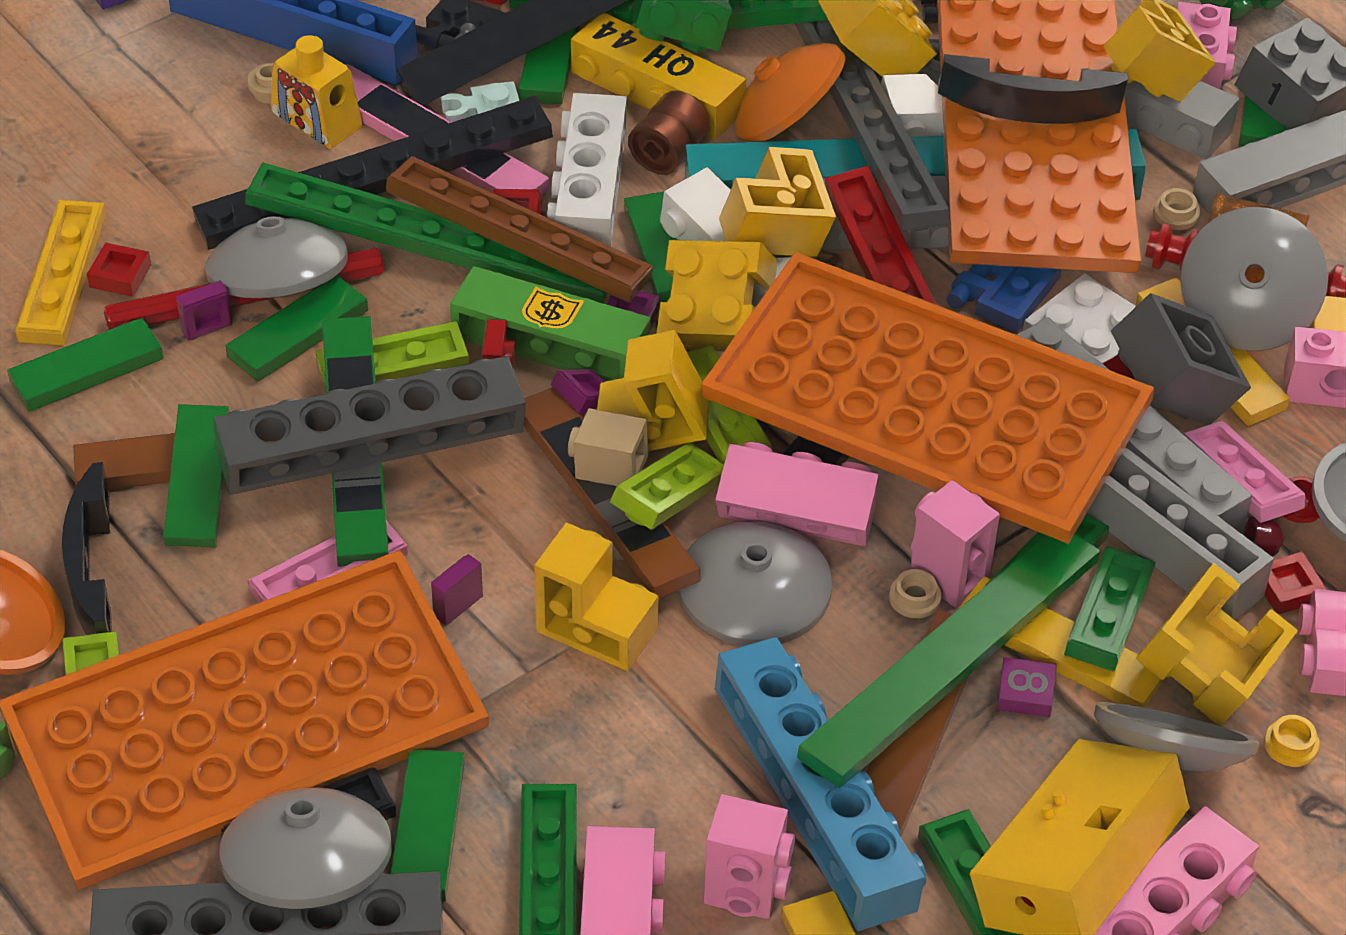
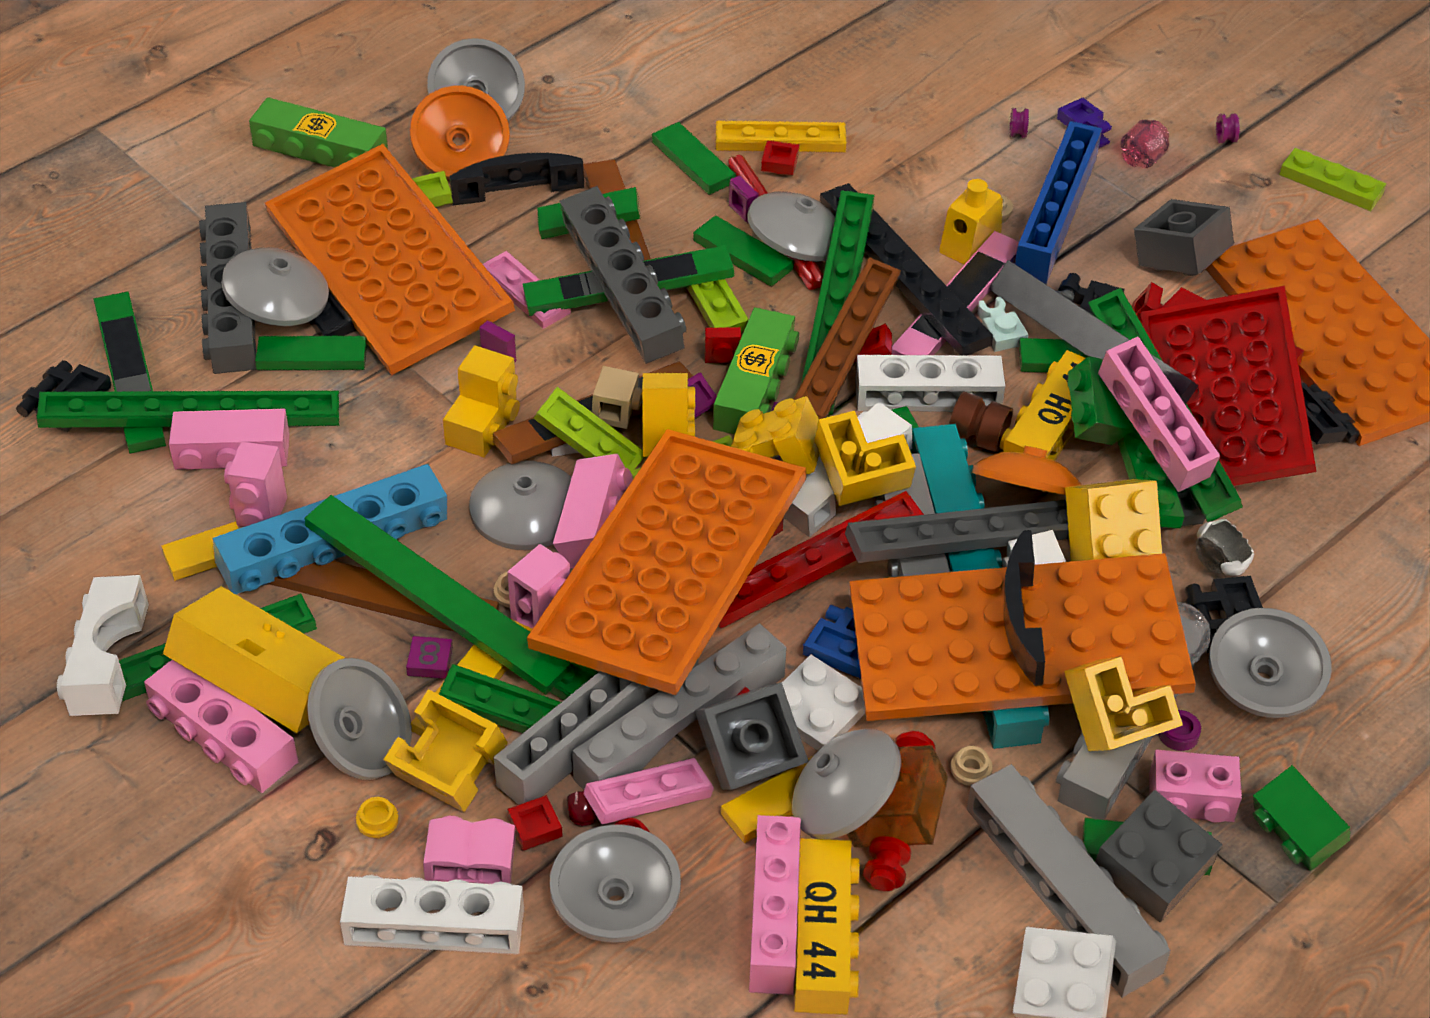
camera: 85 degrees right, 0 degrees up
none -> magenta bush [1009,108,1029,138]

